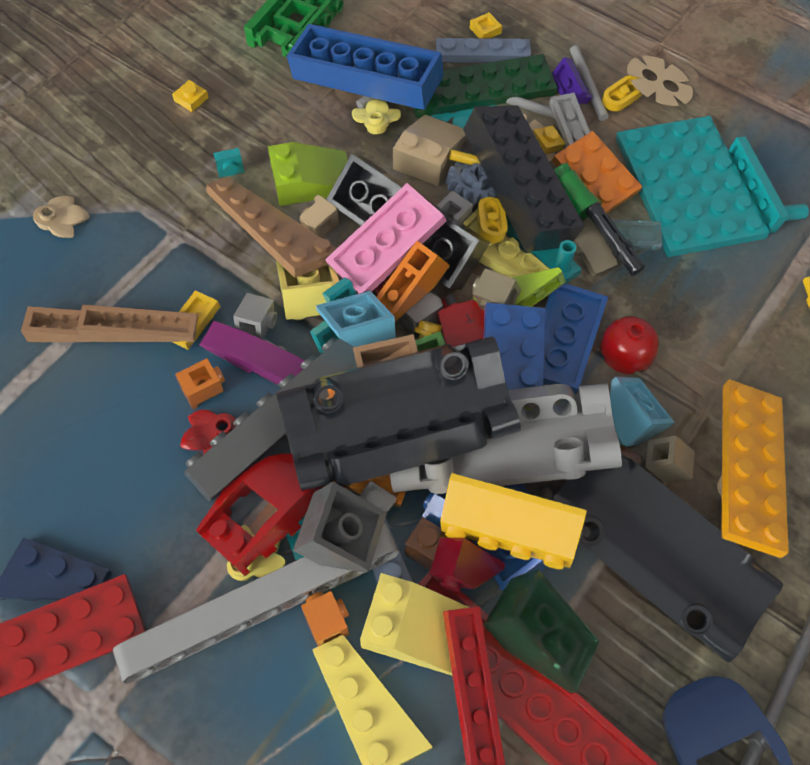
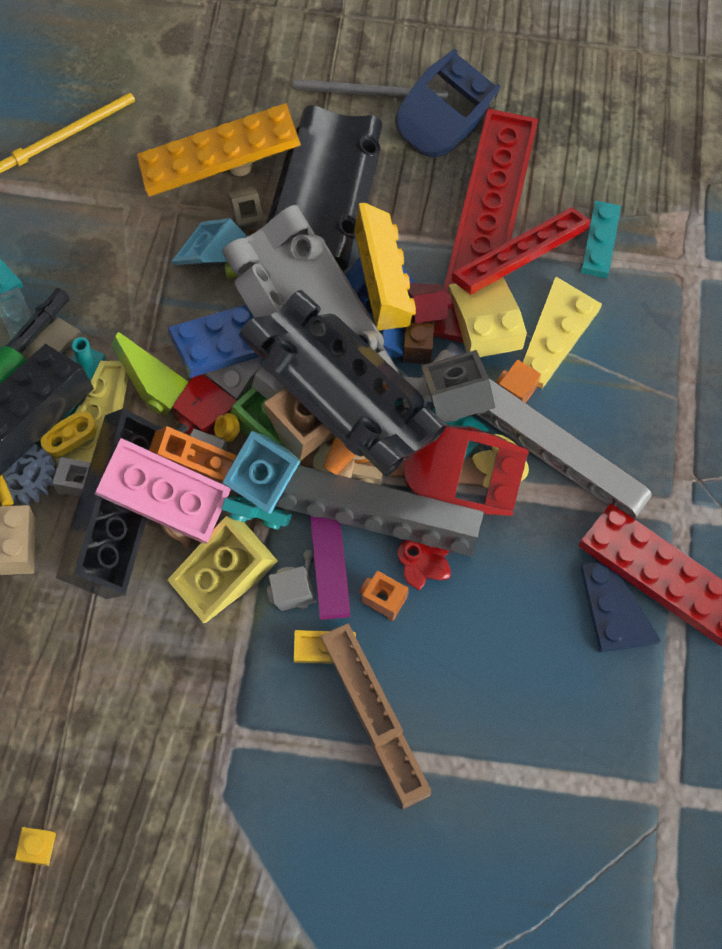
camera: 120 degrees left, 5 degrees up
tan plate [33,196,90,238] -> none
medium nougat wing [206,177,337,278] -> none
teal plate [213,148,245,178] -> none
lime slope [268,142,348,206] -> none
tan brick [300,195,339,239] -> none
dark tan brick [472,268,521,310] -> none
clear green slope [484,569,600,693] -> none
blue plate [543,283,608,395] -> none
red cylinder [599,316,659,375] -> none

